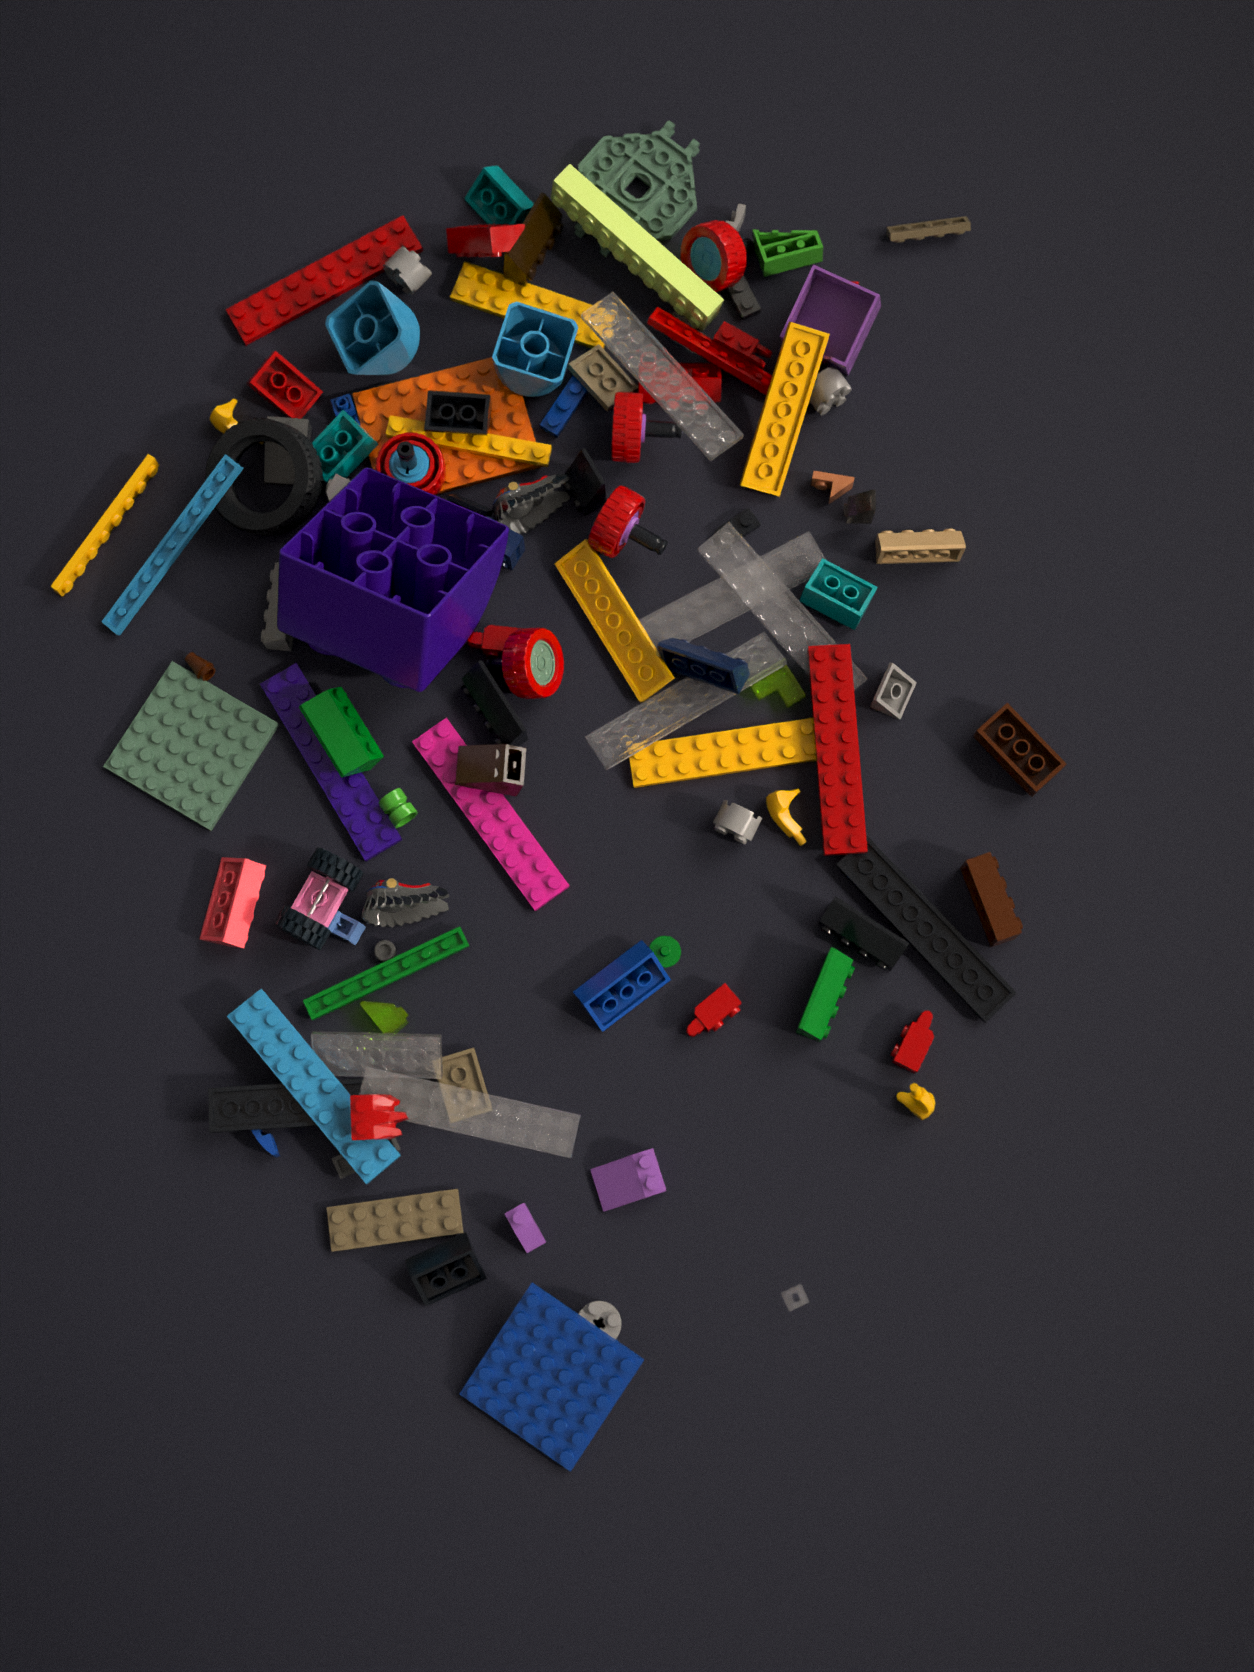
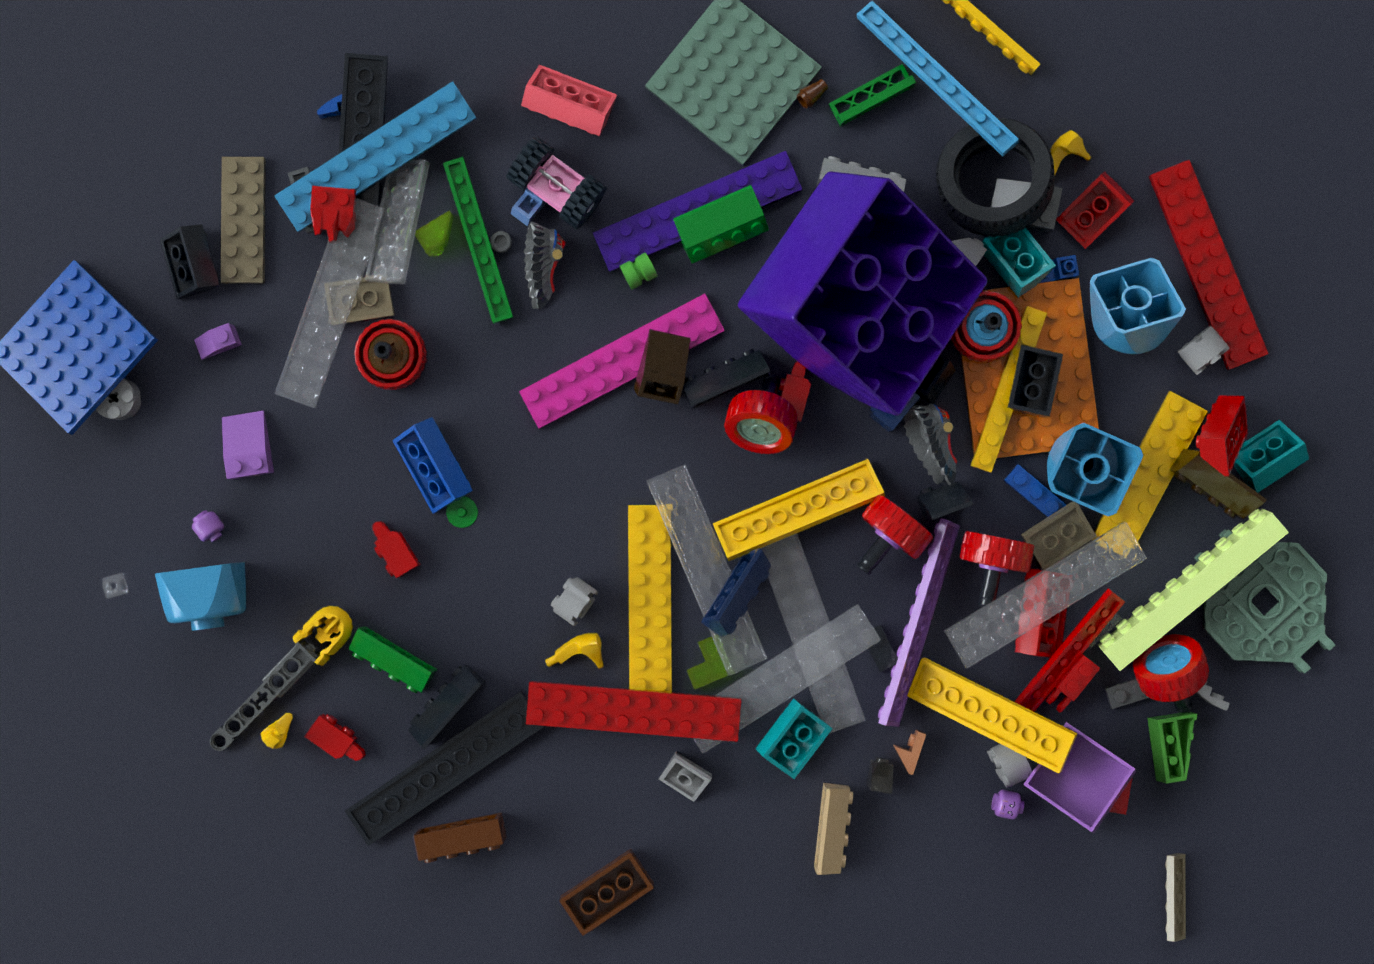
camera: 95 degrees right, 10 degrees up
none -> dark azure piece [155,562,246,631]
none -> medium lavender head [192,510,224,542]
none -> dark grey piece [210,606,353,751]
none -> red wheel [354,319,427,390]
none -> green fence [828,64,916,127]
none -> medium lavender plate [878,518,960,727]
none -> medium lavender head [991,789,1024,820]

